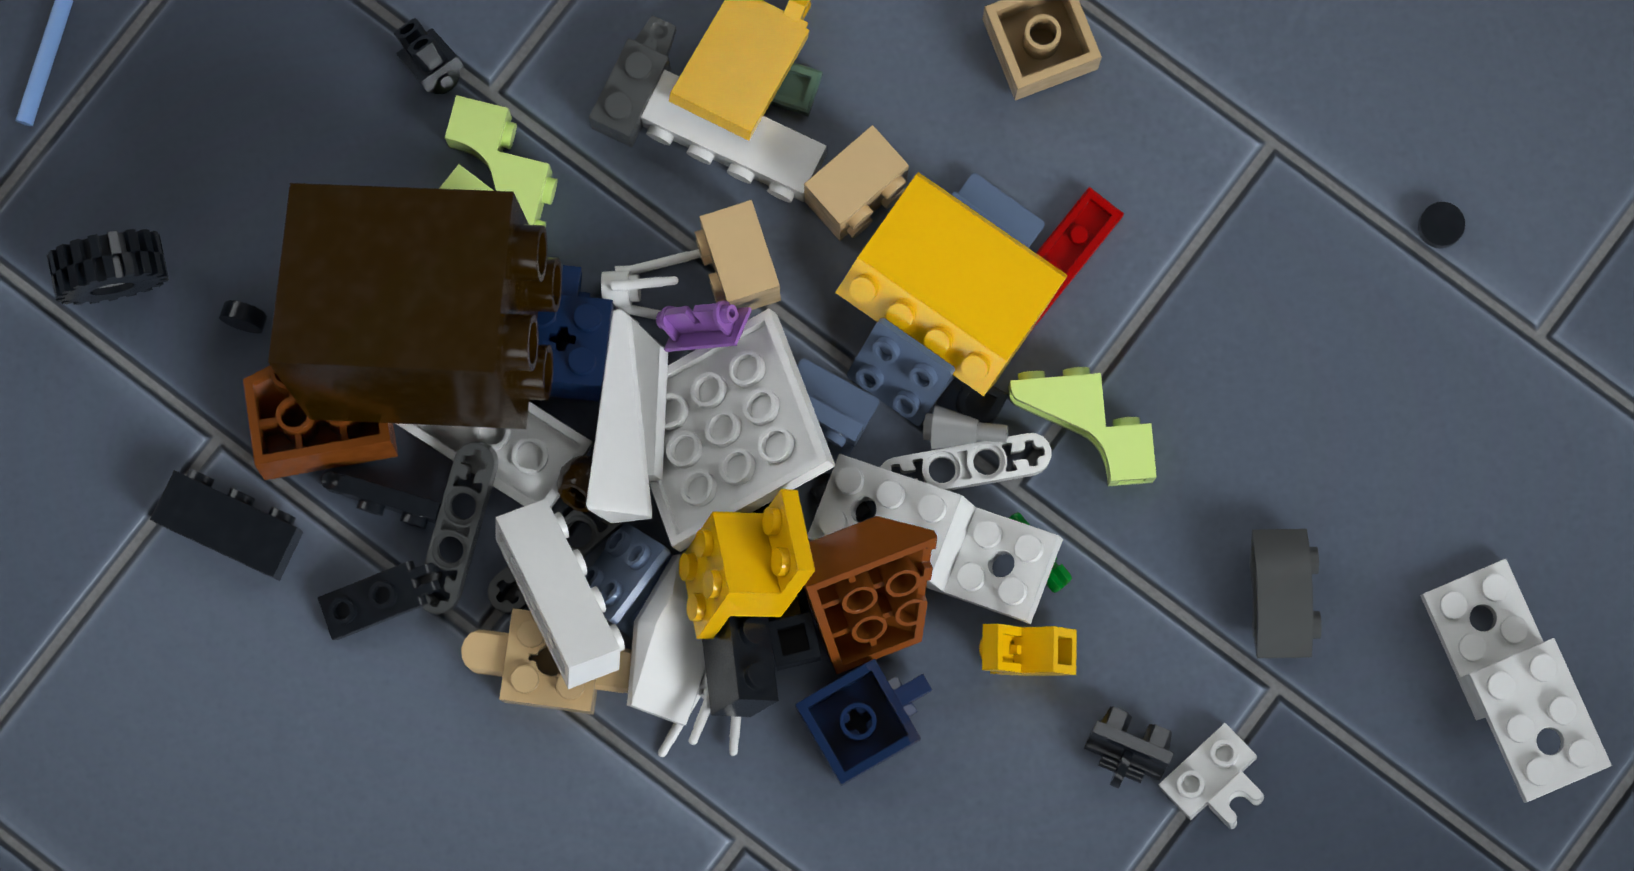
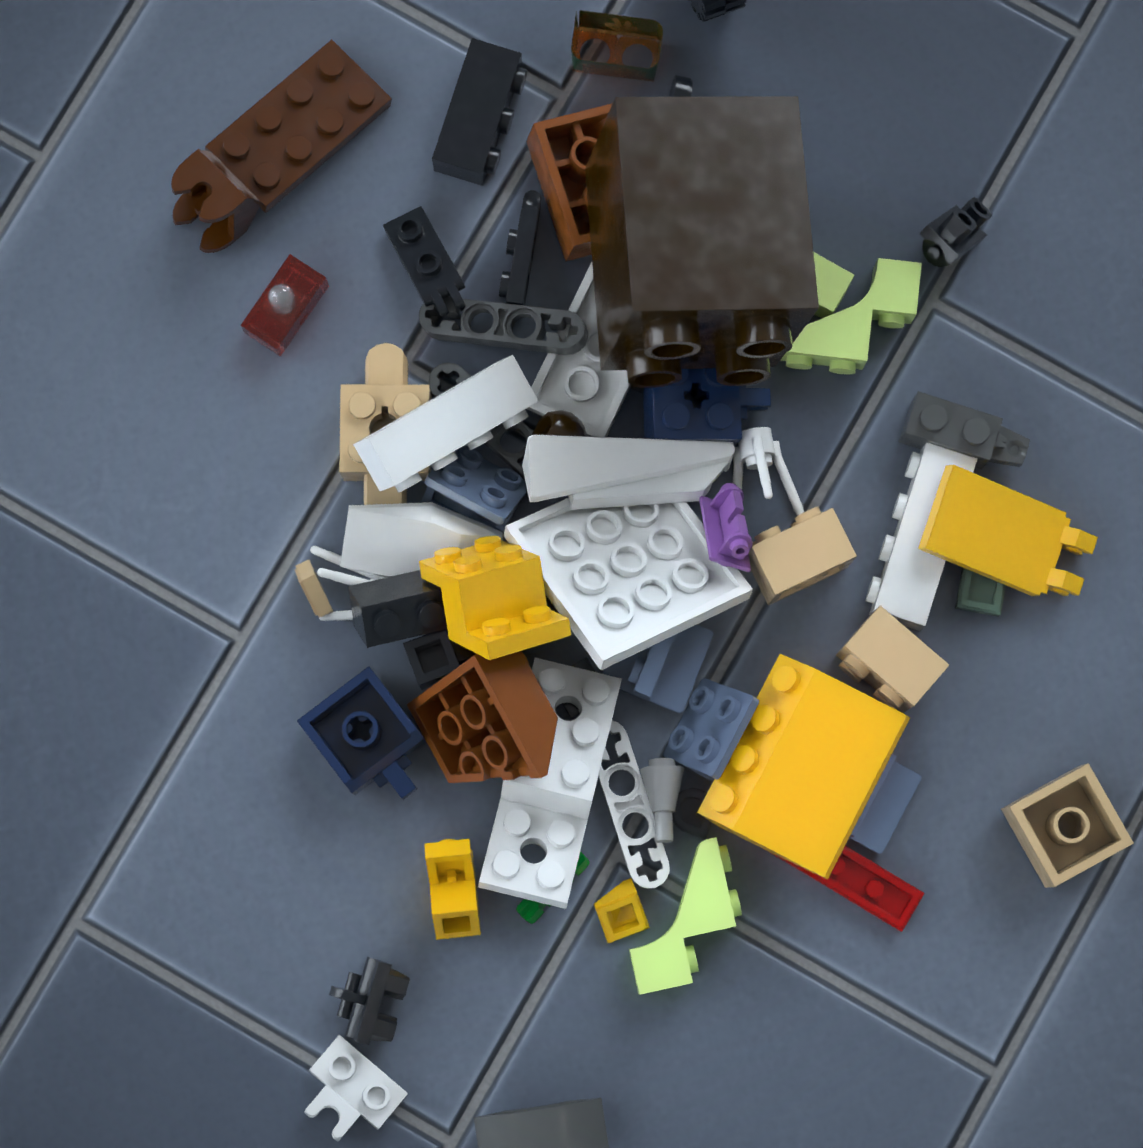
camera: 80 degrees right, 0 degrees up
none -> reddish brown hinge [171,39,392,253]
none -> clear red piece [240,254,329,357]
none -> tan tile [294,559,333,618]
none -> clear orange piece [571,10,663,82]
none -> yellow slope [594,878,650,943]

